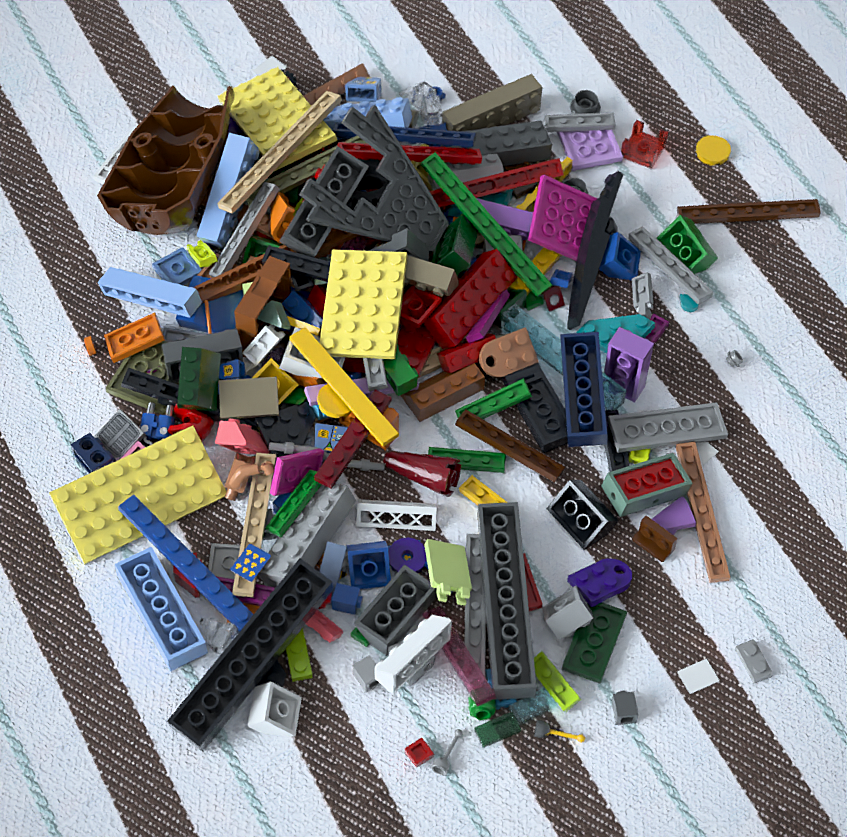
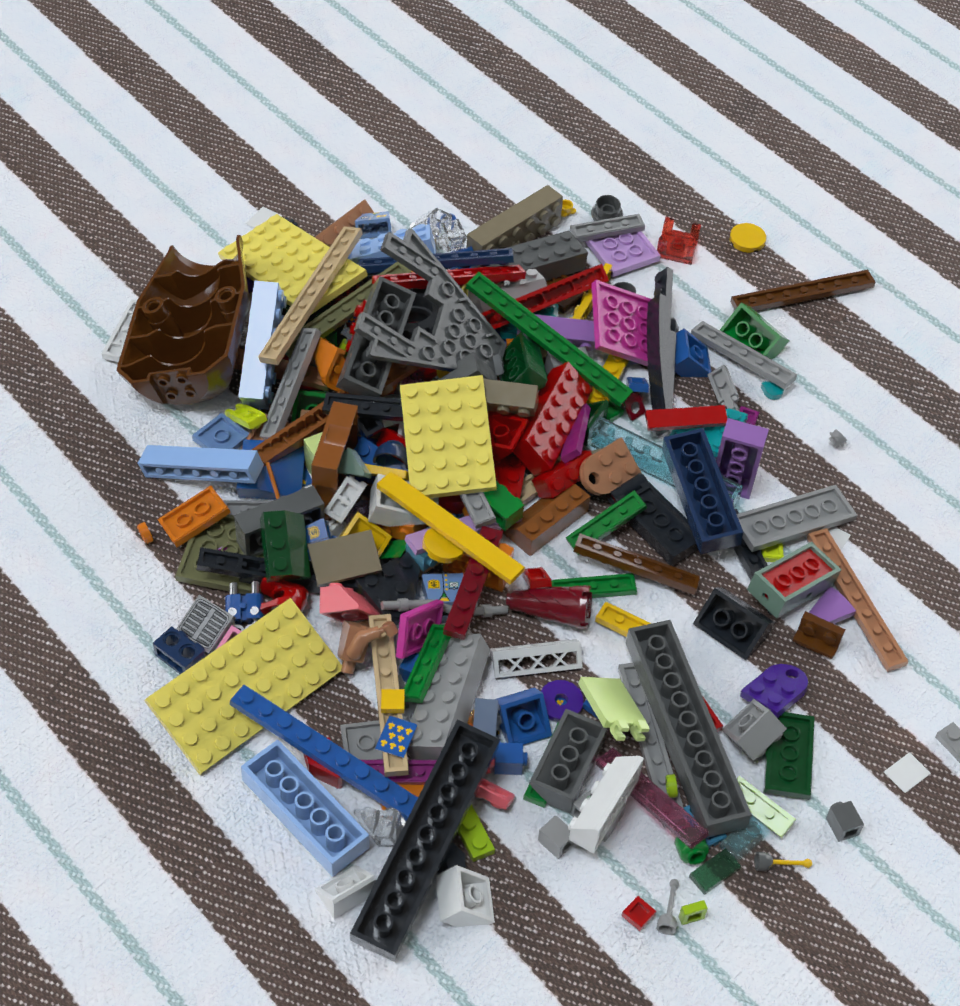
camera: 15 degrees left, 5 degrees down
none -> white slope [314,864,376,919]
none -> dark blue helmet [373,440,408,469]
none -> yellow tile [381,689,405,713]
none -> dark grey tile [493,354,504,376]
none -> red tile [522,567,552,589]
none -> yellow plate [561,199,576,217]
none -> red tile [645,405,727,431]
none -> lime tile [665,774,678,798]
none -> lime tile [678,900,708,925]

